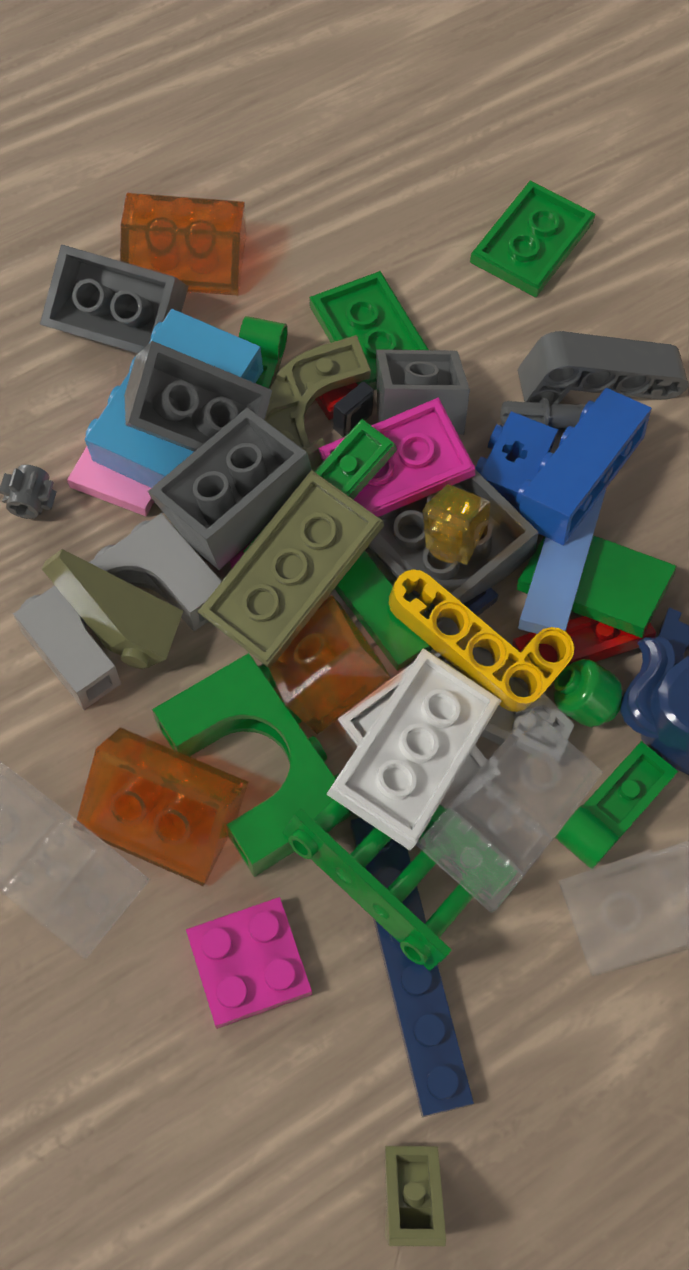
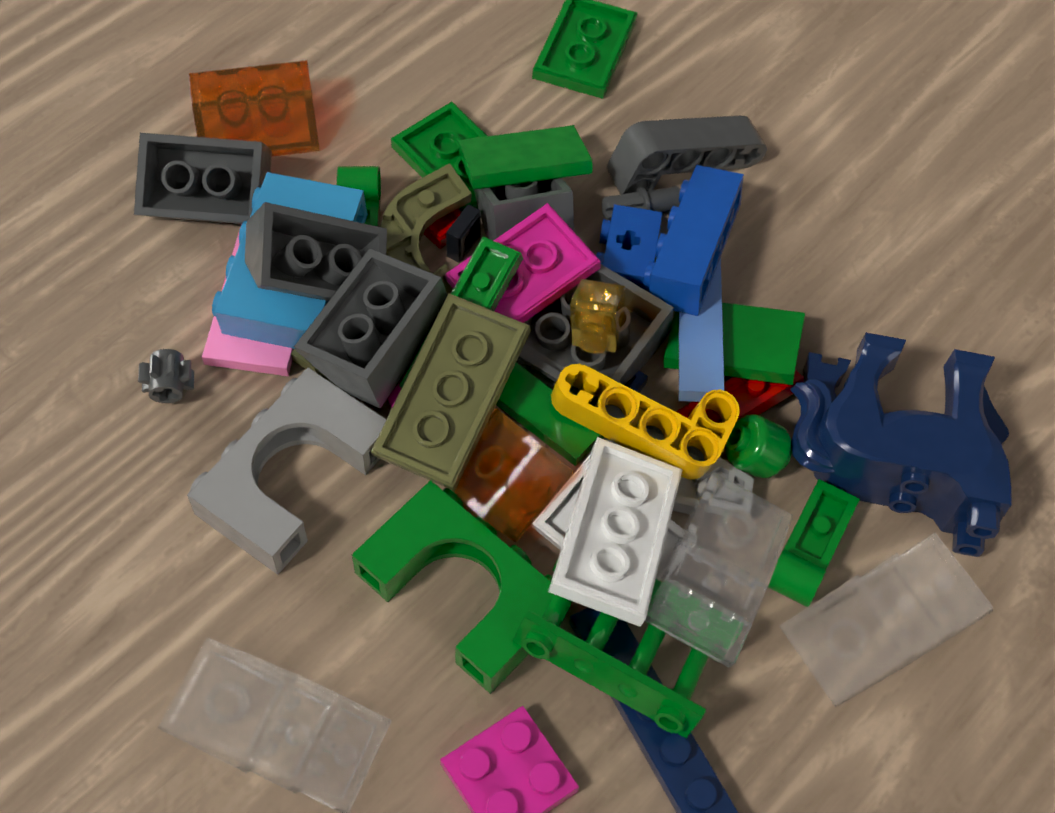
camera: 15 degrees left, 5 degrees down
olive slope [42,549,183,669] -> none
clear orange slope [74,727,249,886] -> none
none -> green tile [458,125,593,190]

